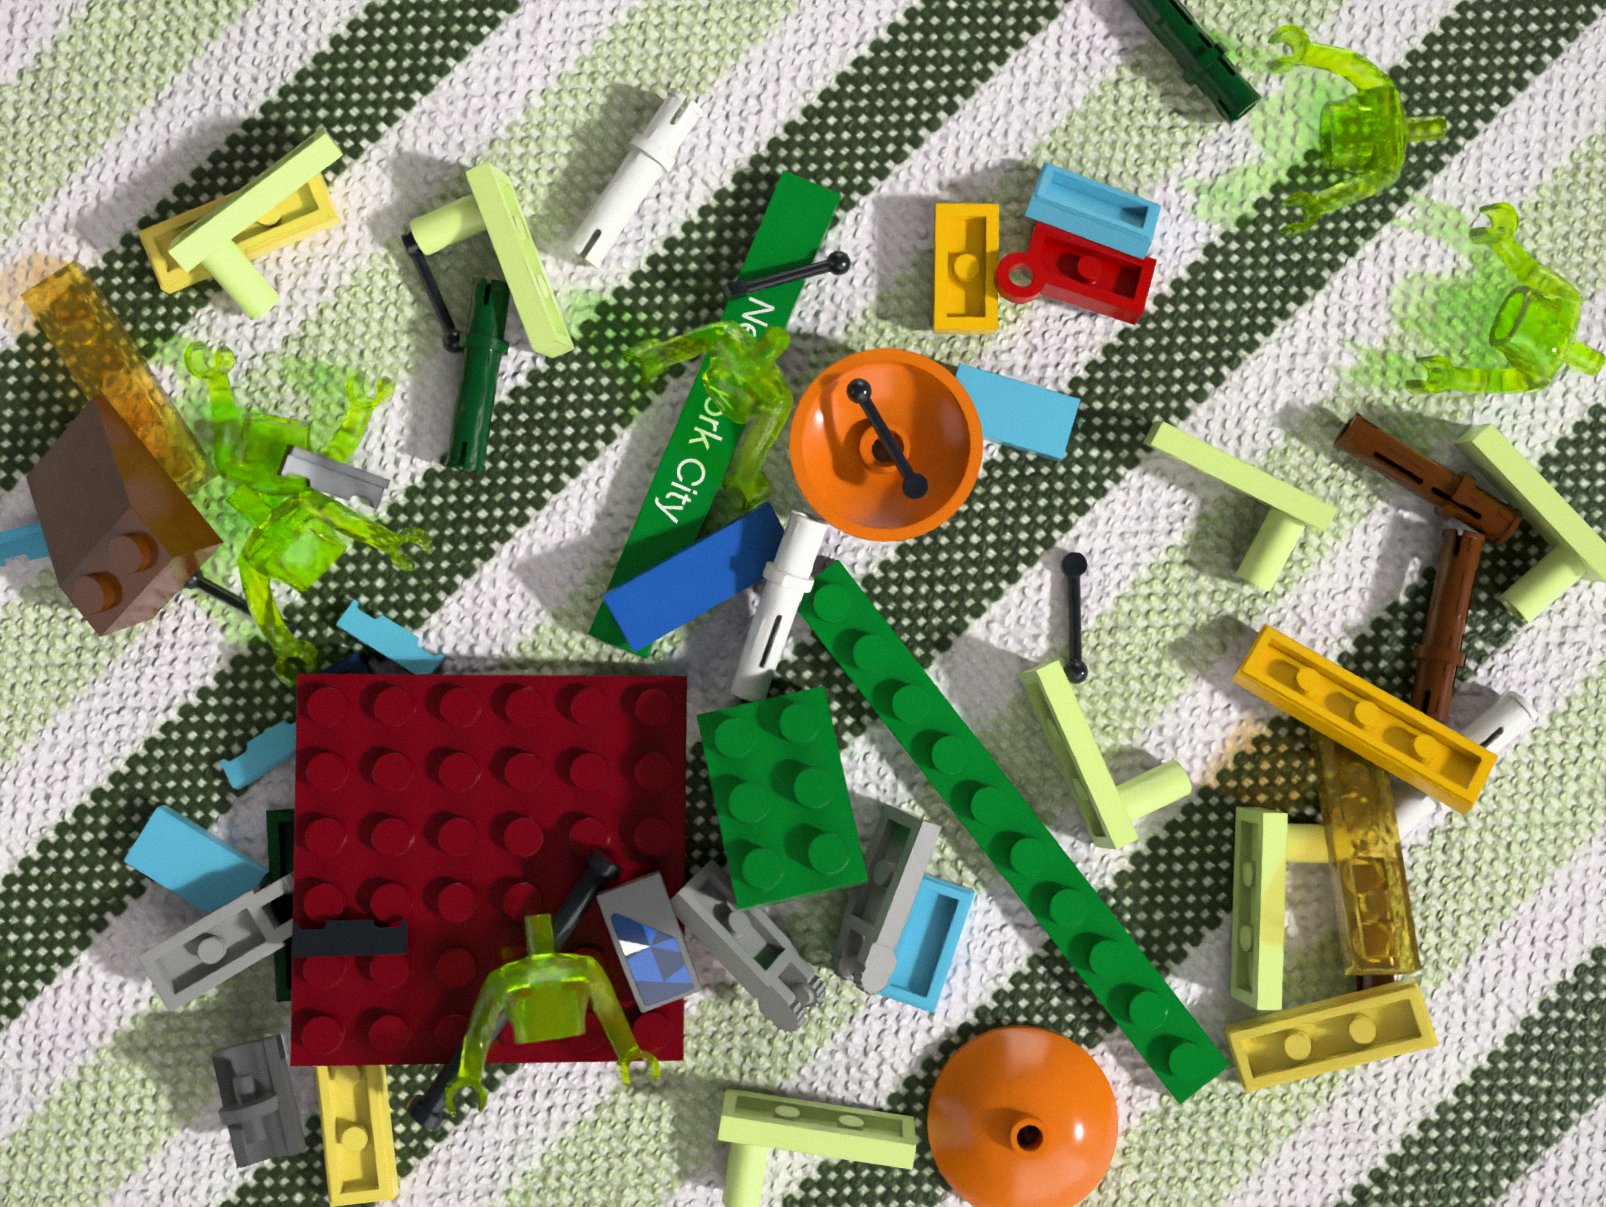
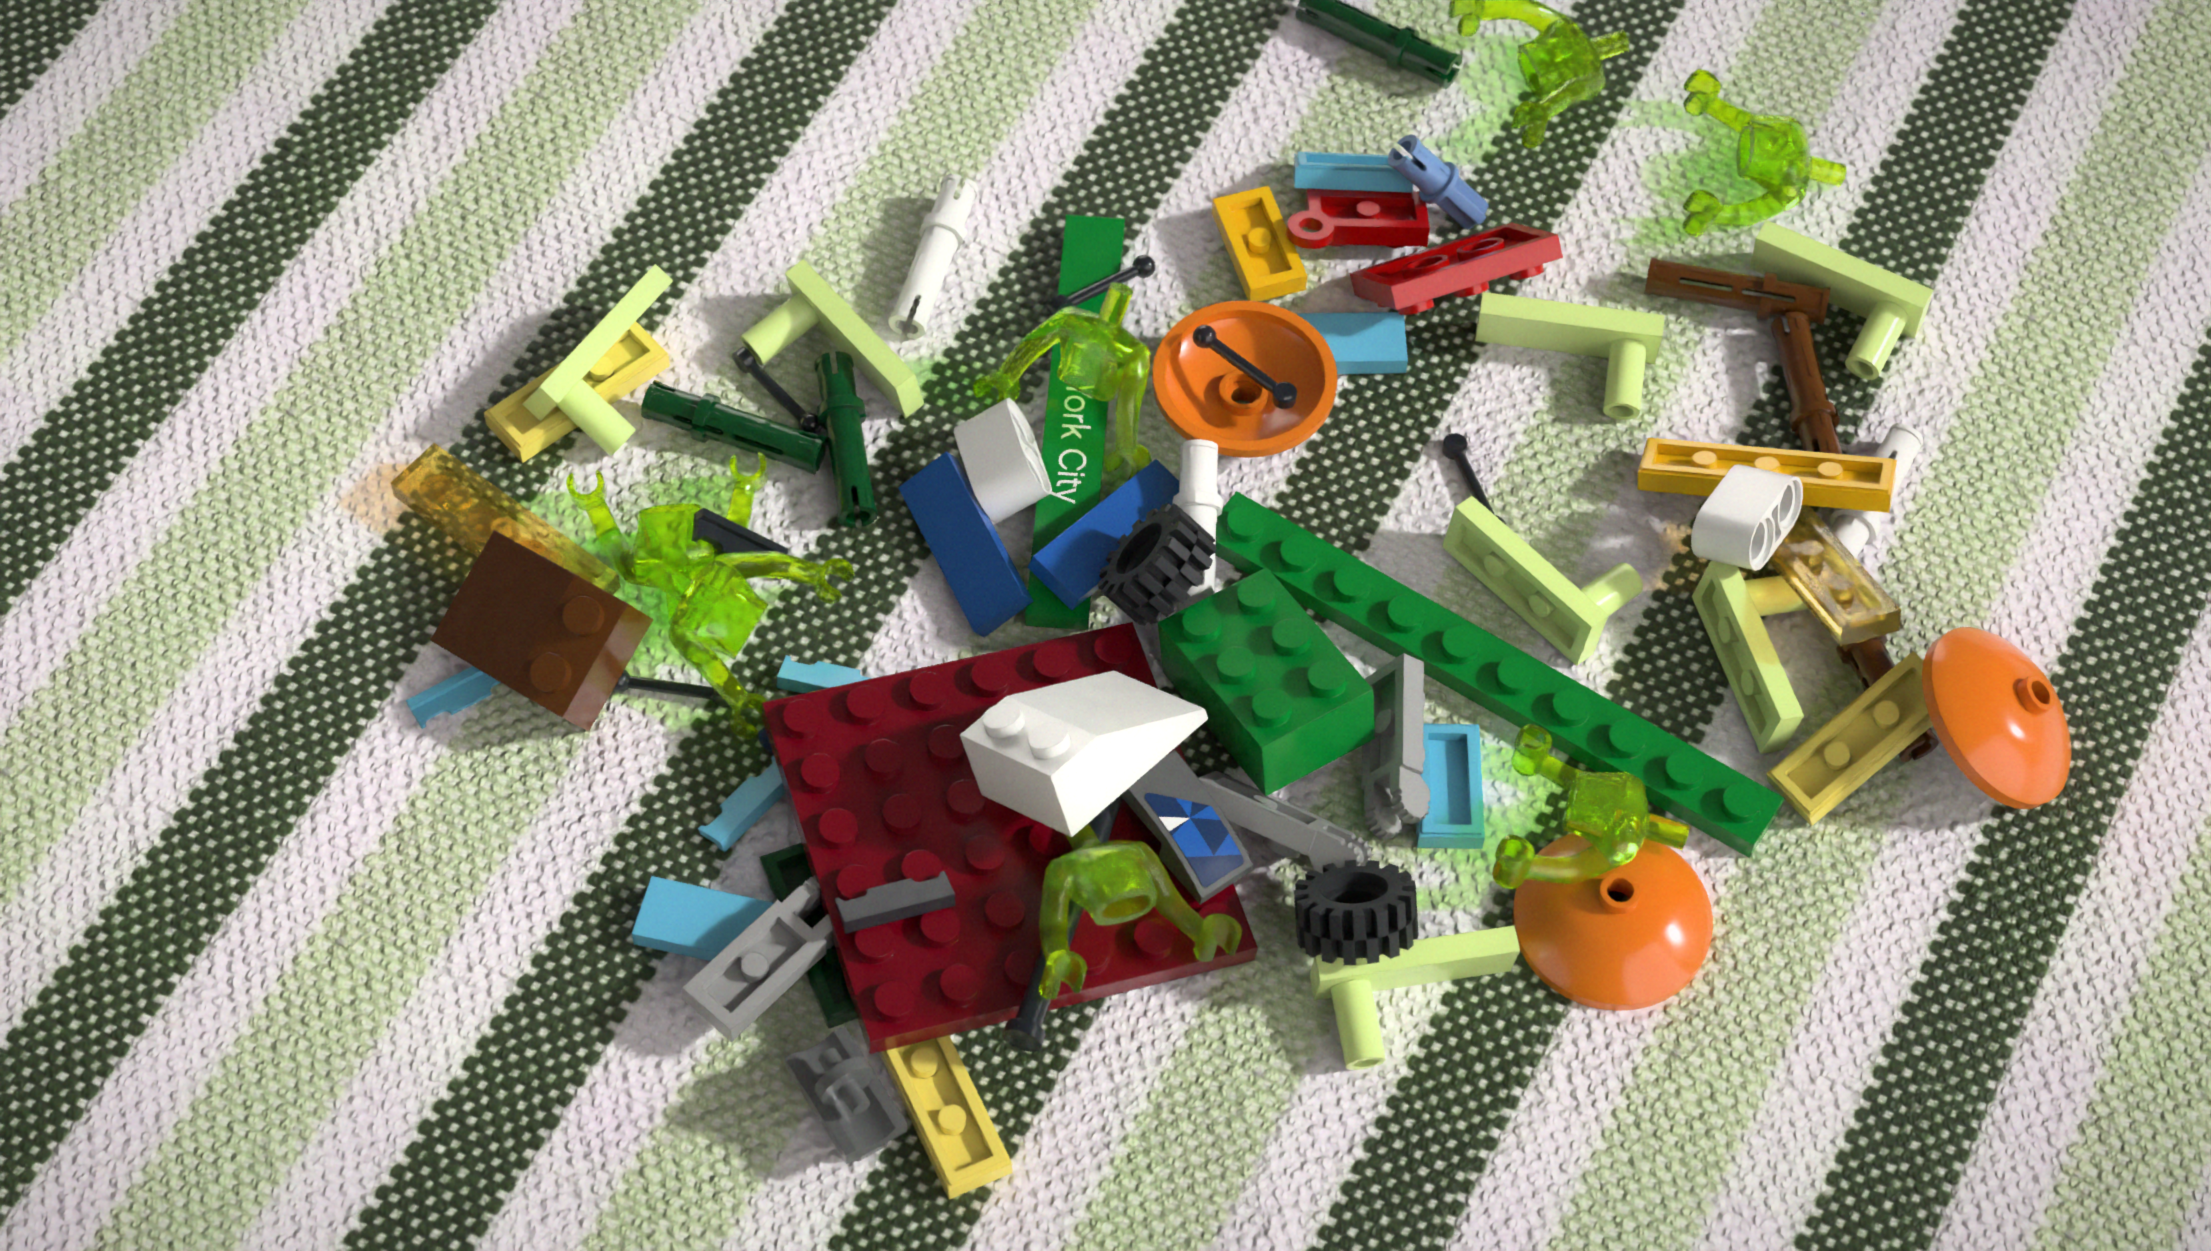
camera: 20 degrees left, 30 degrees down
none -> dark green pin [641,380,827,475]
none -> blue tile [898,451,1033,638]
none -> white beam [954,398,1052,523]
none -> white slope [960,671,1208,837]
none -> black tyre [1098,503,1216,626]
none -> black tyre [1293,860,1419,965]
none -> red plate [1350,222,1563,315]
none -> medium blue axle [1388,134,1489,229]
none -> clear neon green piece [1492,724,1690,889]
none -> white beam [1691,464,1803,570]
none -> orange dish [1922,627,2071,809]

